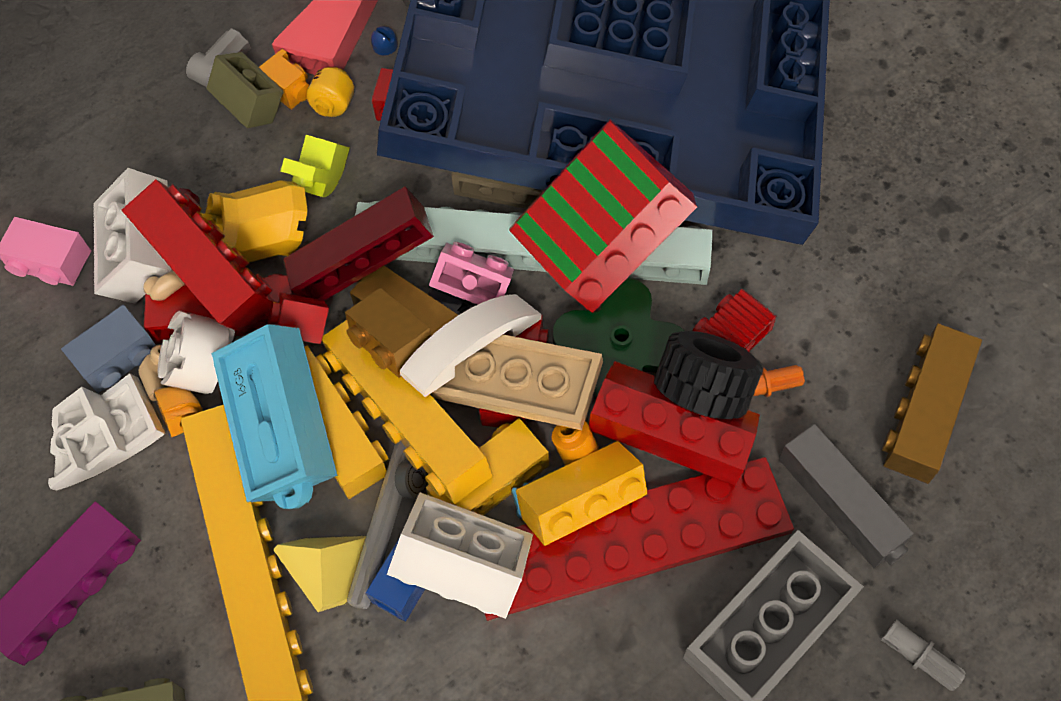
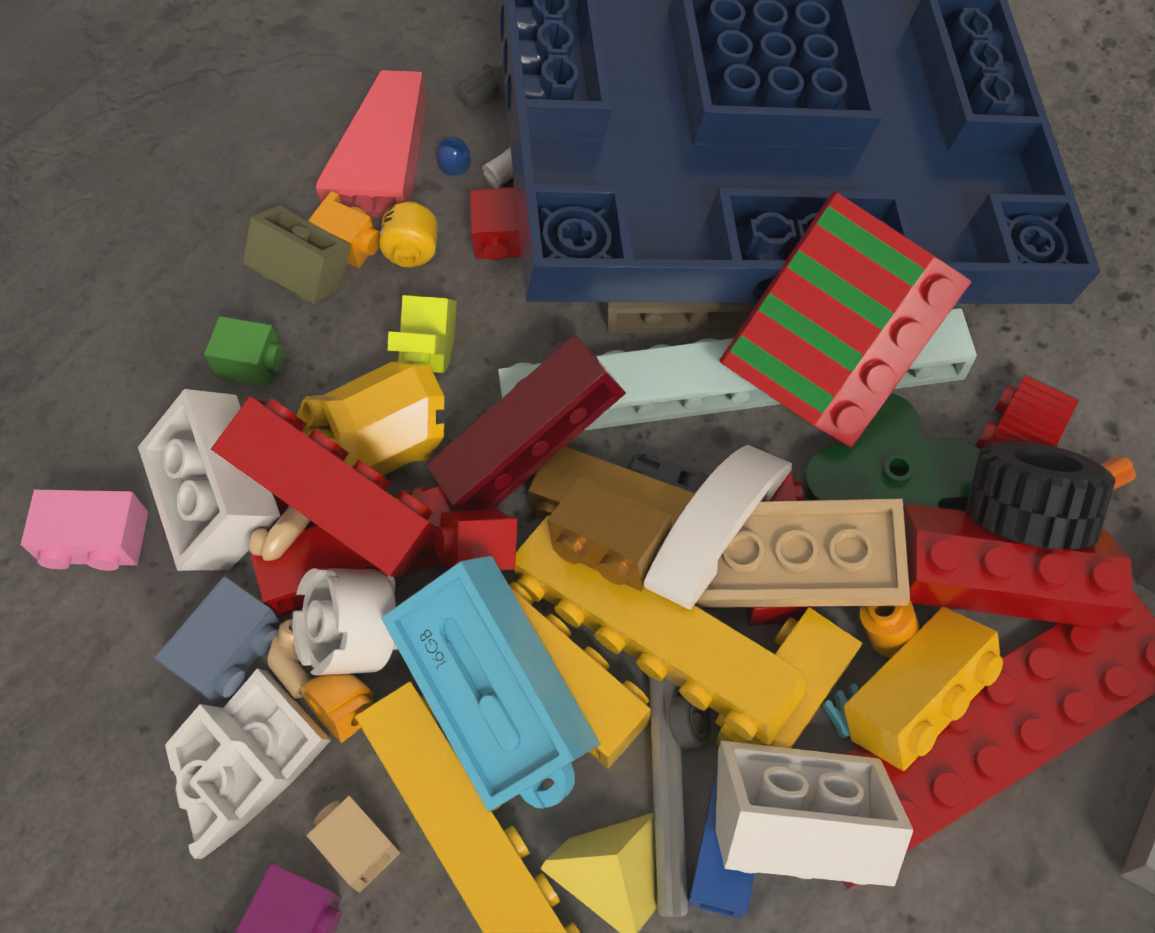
camera: 15 degrees left, 0 degrees up
light grey piece [186,28,251,88] -> none
bright pink brick [429,242,514,305] -> none
none -> bright green brick [204,316,284,387]
none -> tan brick [306,796,400,893]

